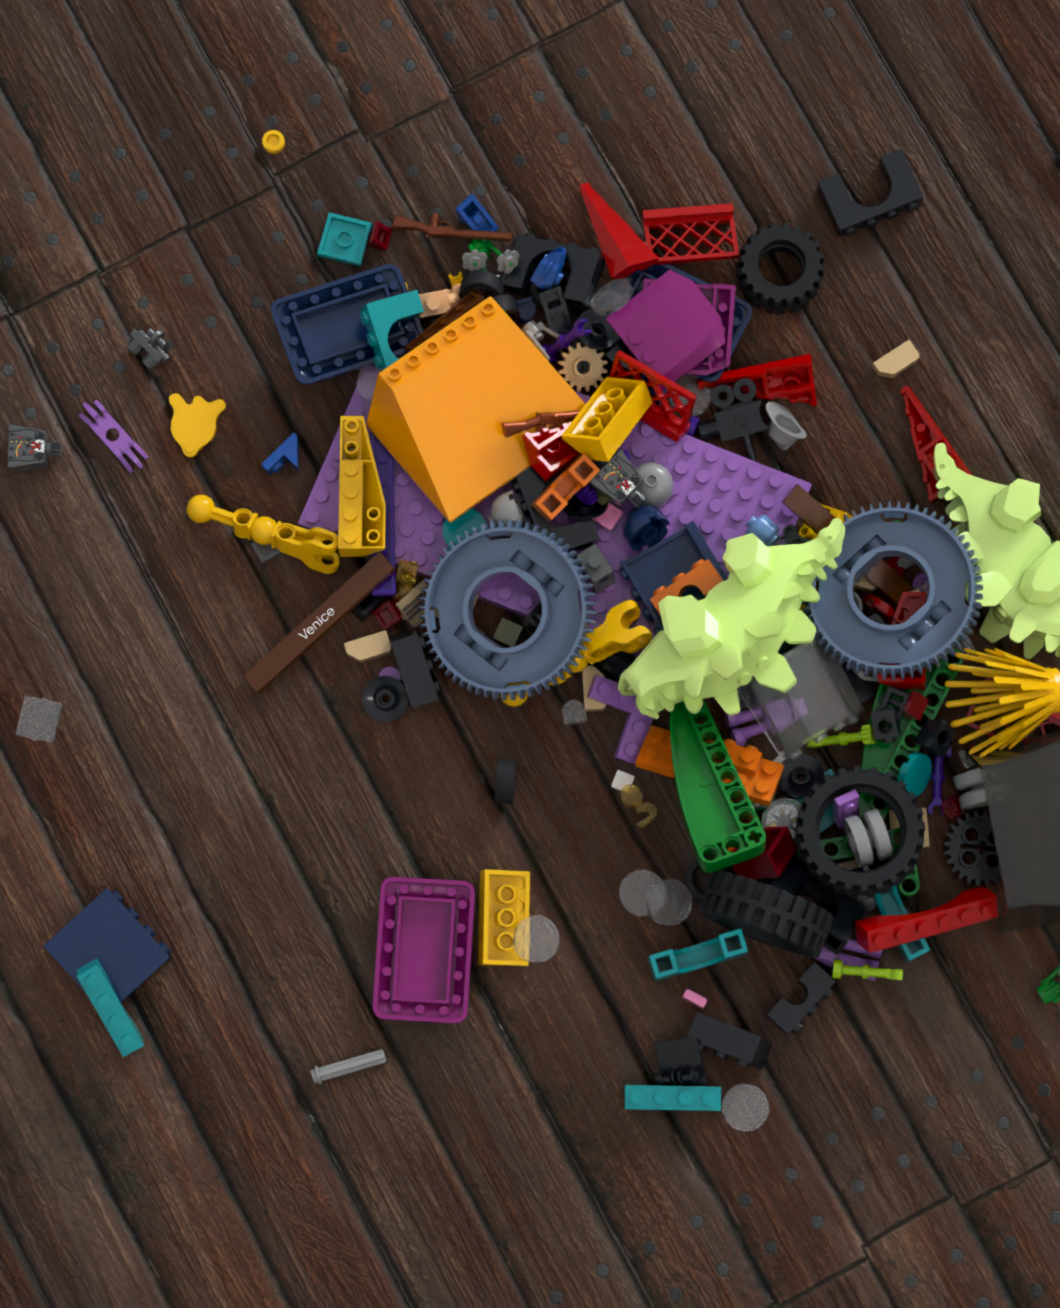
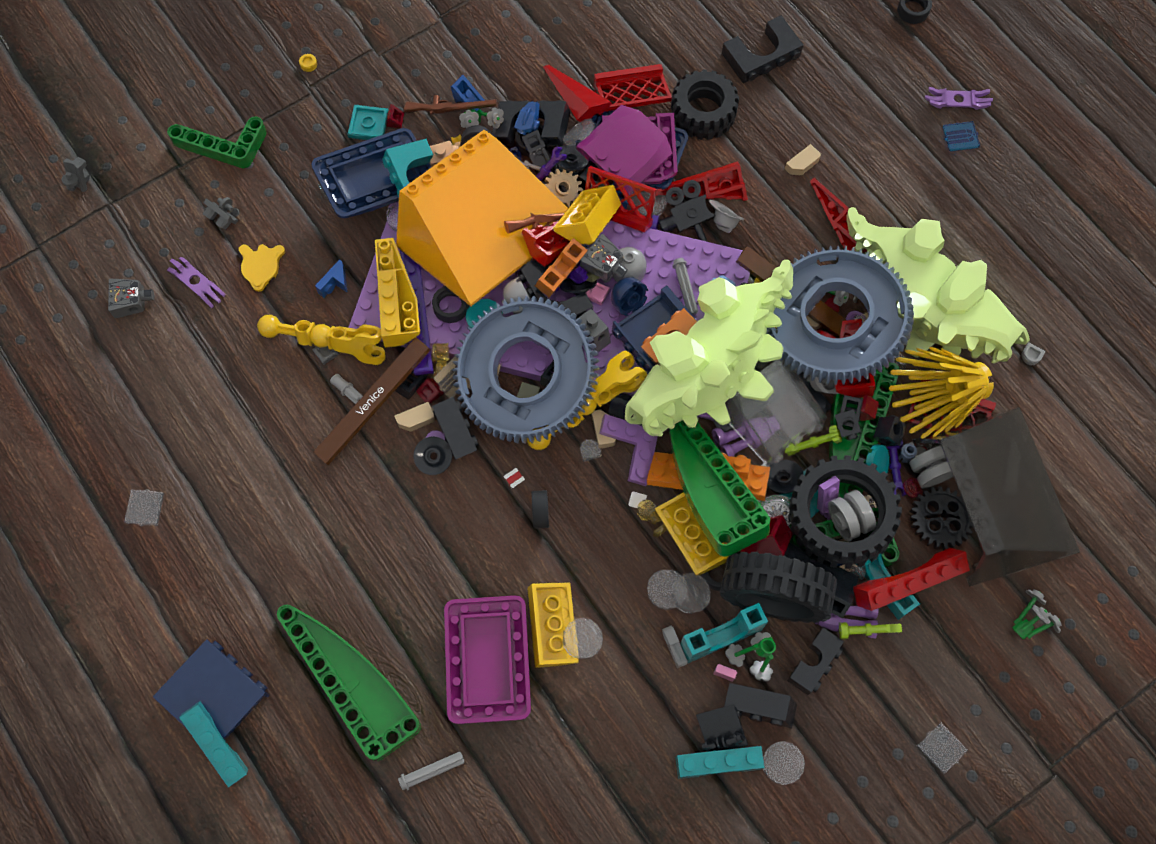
camera: 10 degrees left, 10 degrees down
none -> green beam [167,116,267,168]
none -> green beam [277,605,421,761]
none -> light grey axle [330,374,363,404]
none -> black tyre [432,286,469,323]
none -> sticker [504,468,525,488]
none -> yellow slope [655,492,729,576]
none -> light grey piece [662,626,688,668]
none -> light grey axle [672,258,698,315]
none -> plant [725,632,776,681]
none -> sand blue pin [898,444,917,463]
none -> clear piece [917,723,968,774]

